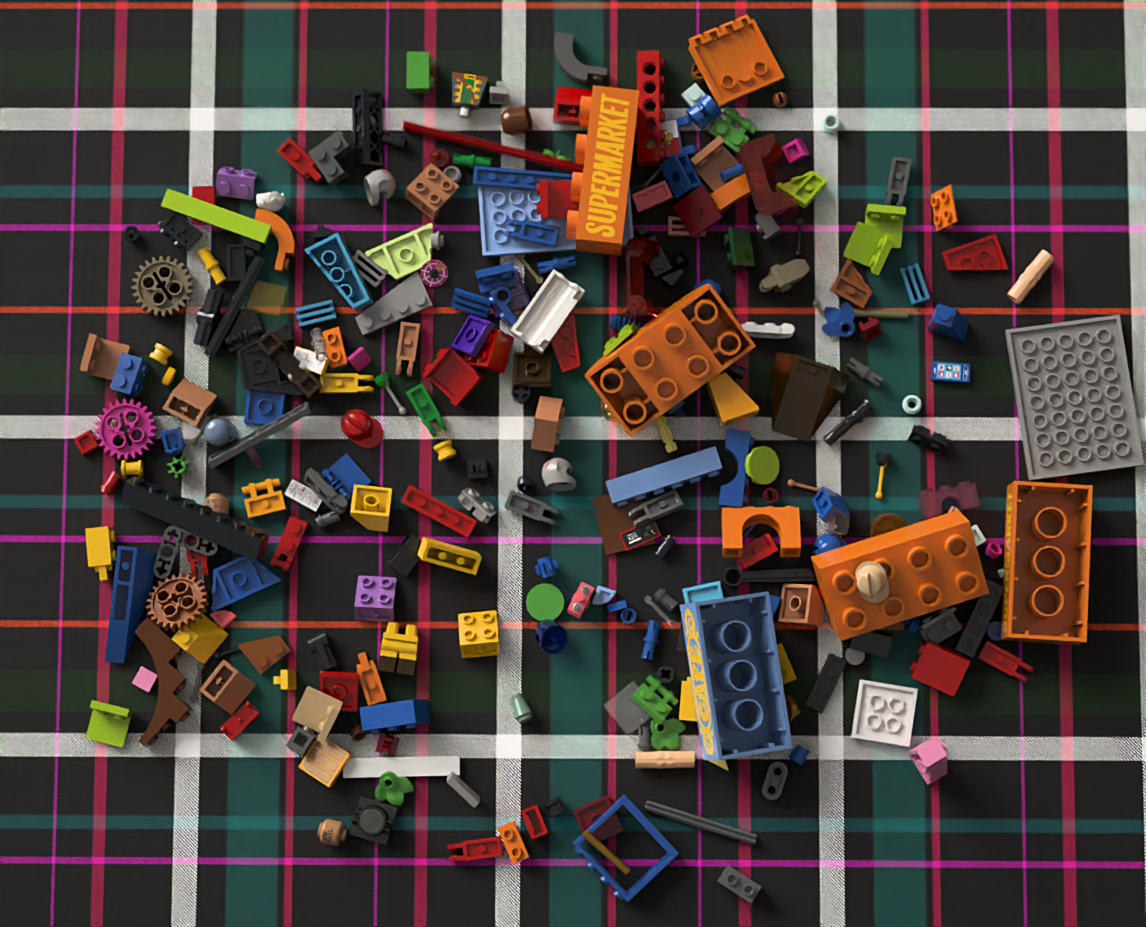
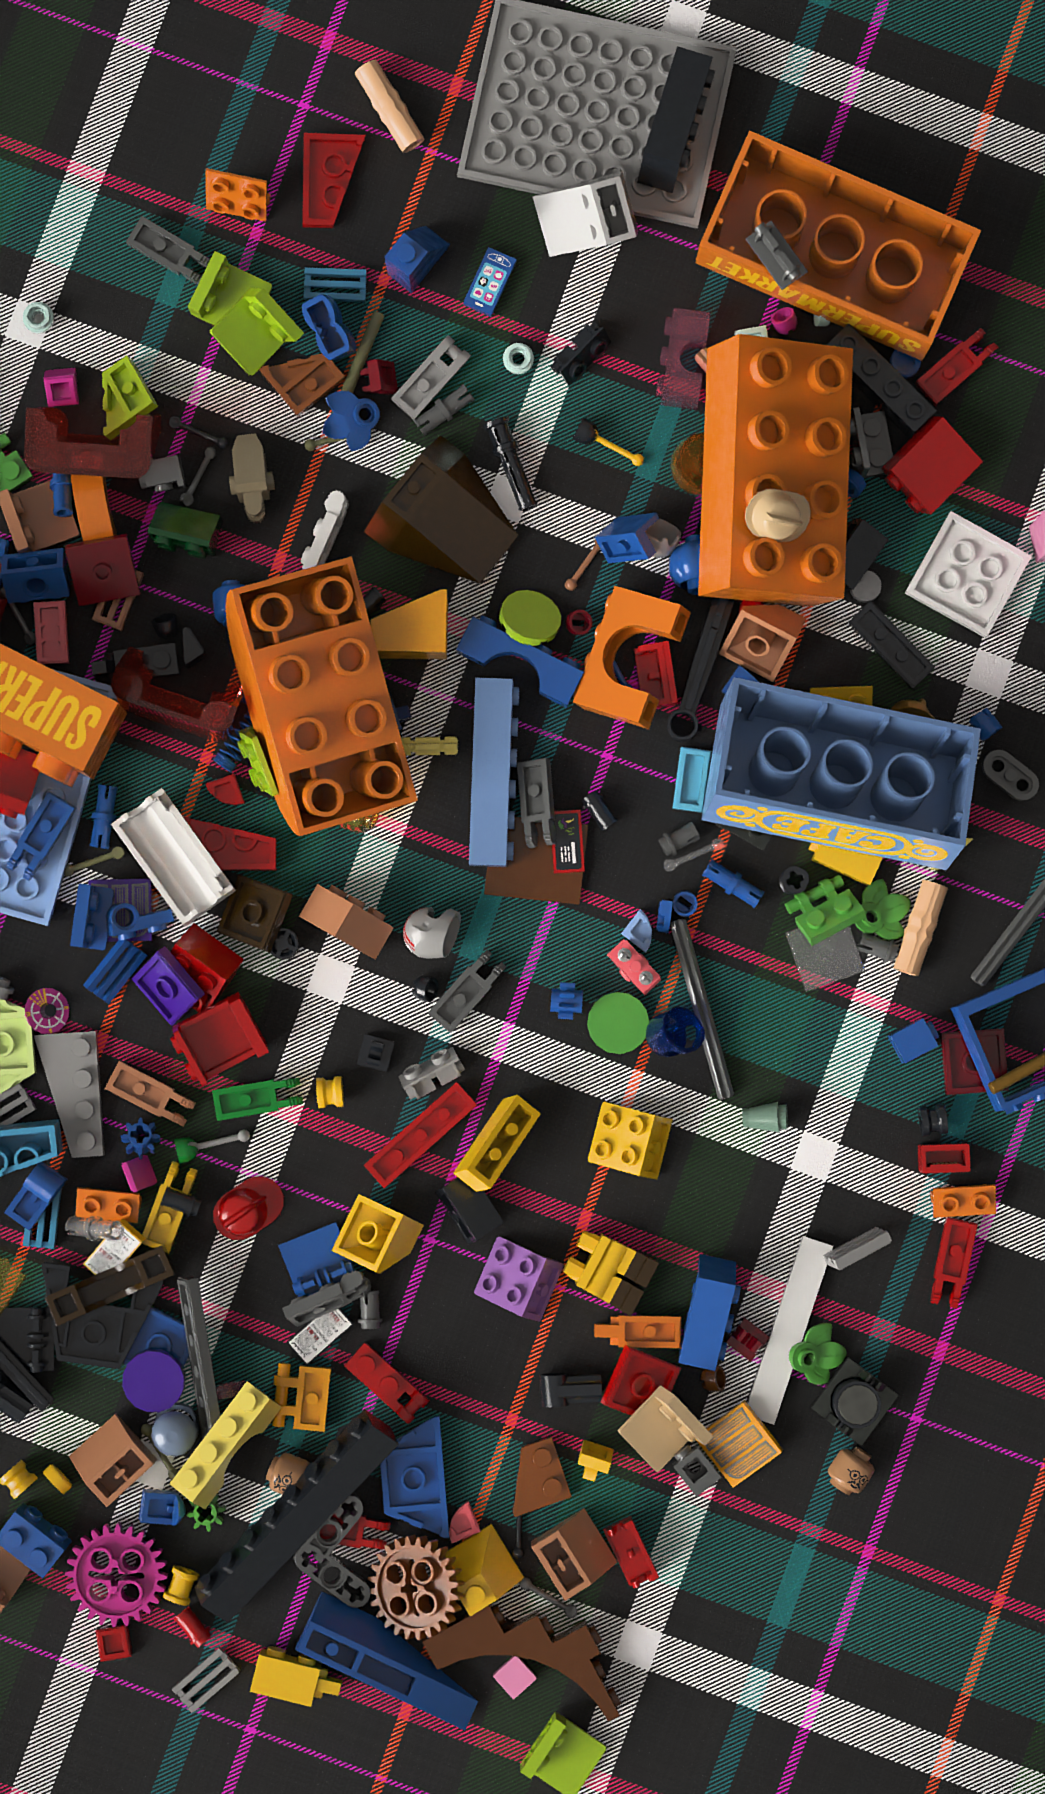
camera: 75 degrees left, 5 degrees up
none -> blue plate [4,1161,68,1231]
none -> blue gear [121,1118,161,1159]
none -> dark purple tile [122,1349,185,1412]
none -> black pin [160,1186,202,1218]
none -> light yellow arch [170,1381,282,1509]
none -> light grey tile [171,1646,241,1713]
none -> dark grey hinge [180,447,217,506]
none -> red tile [205,774,245,805]
none -> blue brick [302,294,356,361]
none -> light grey plate [391,335,471,420]
none -> slope [533,171,639,257]
none -> black wedge [637,46,715,193]
none -> dark grey axle [670,918,734,1100]
none -> dark grey hinge [745,221,808,290]
none -> blue brick [887,1018,939,1063]

